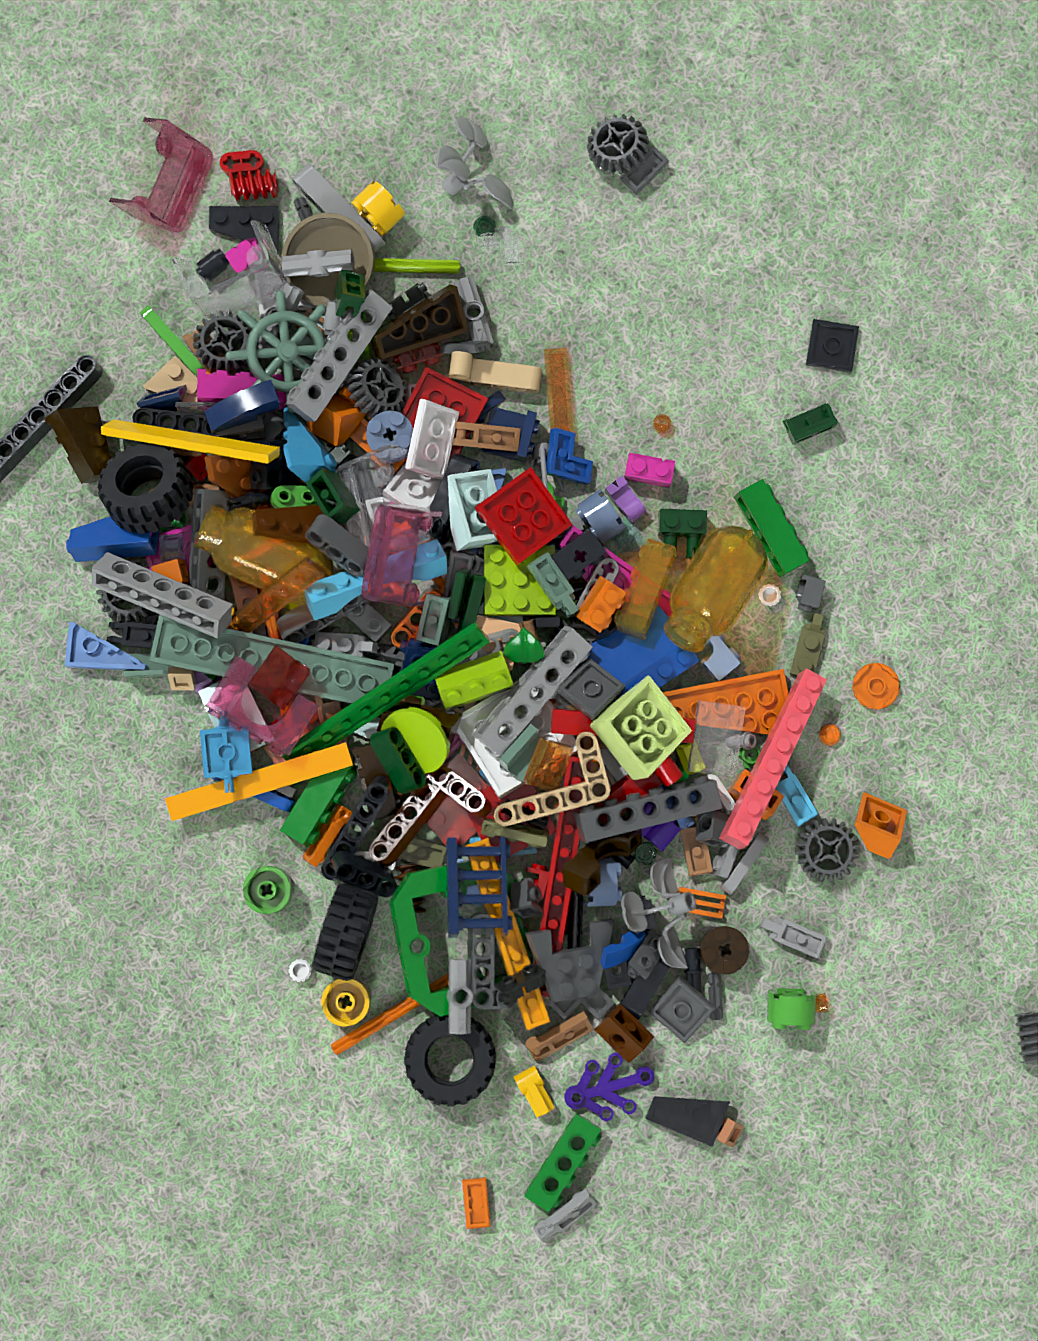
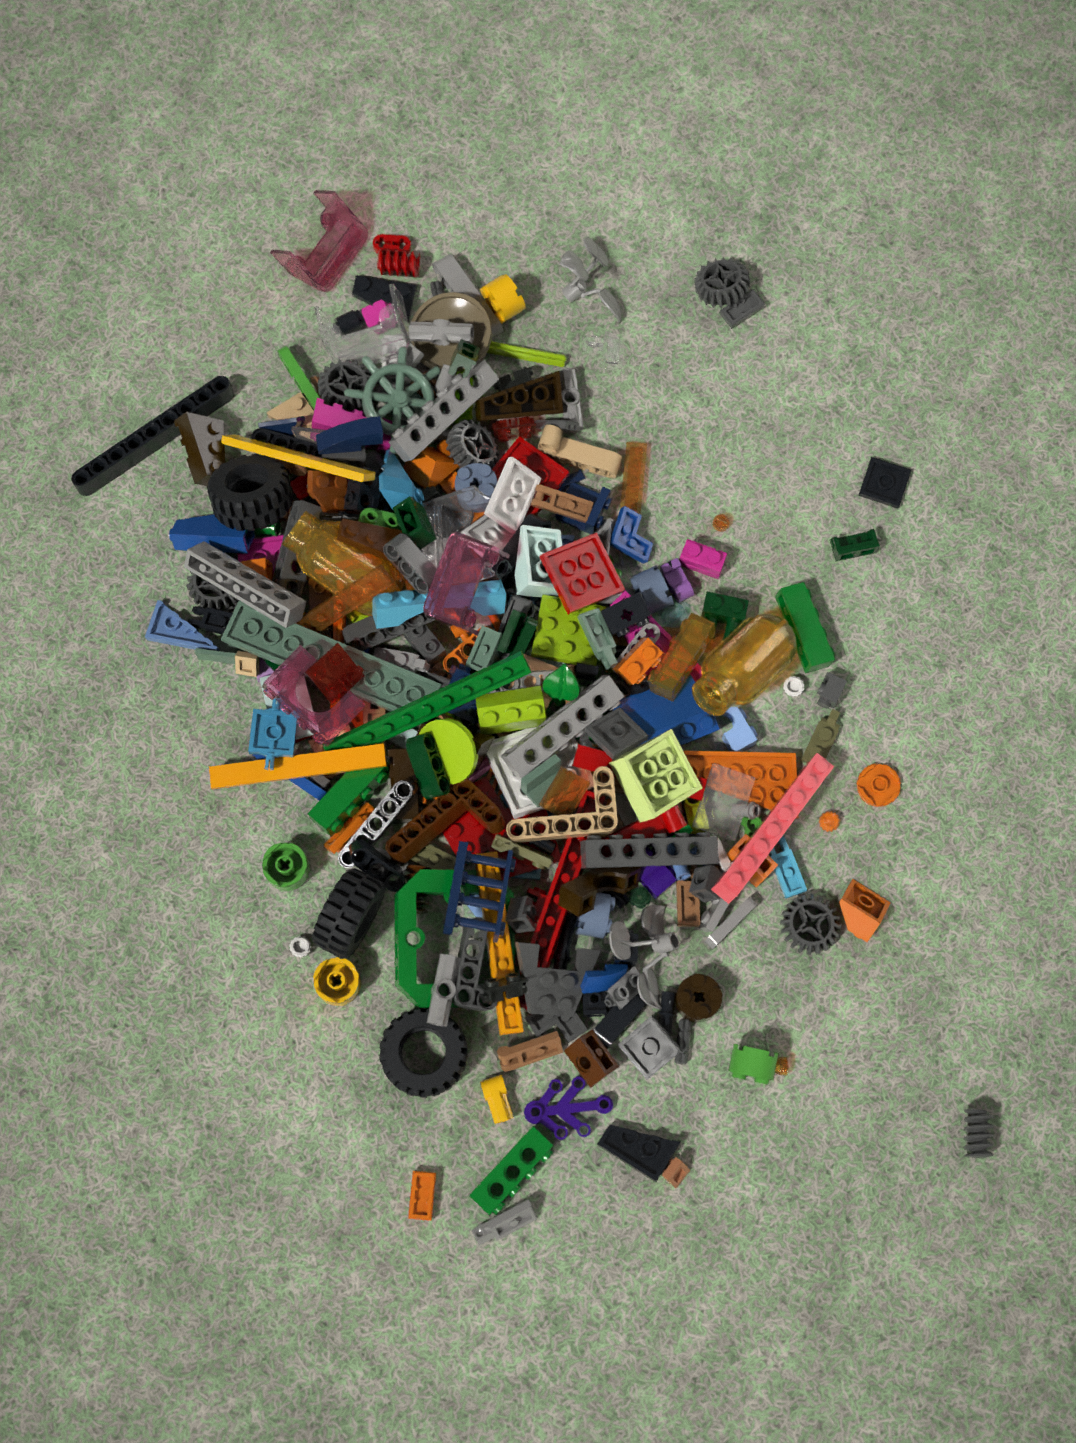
camera: 10 degrees right, 10 degrees down
clear light blue slope [159,533,185,563] -> none
orange axle [331,973,449,1055] -> none
clear green plate [473,216,496,238] -> none
orange tile [678,887,726,919] -> none
light grey hinge [760,917,828,959] -> none

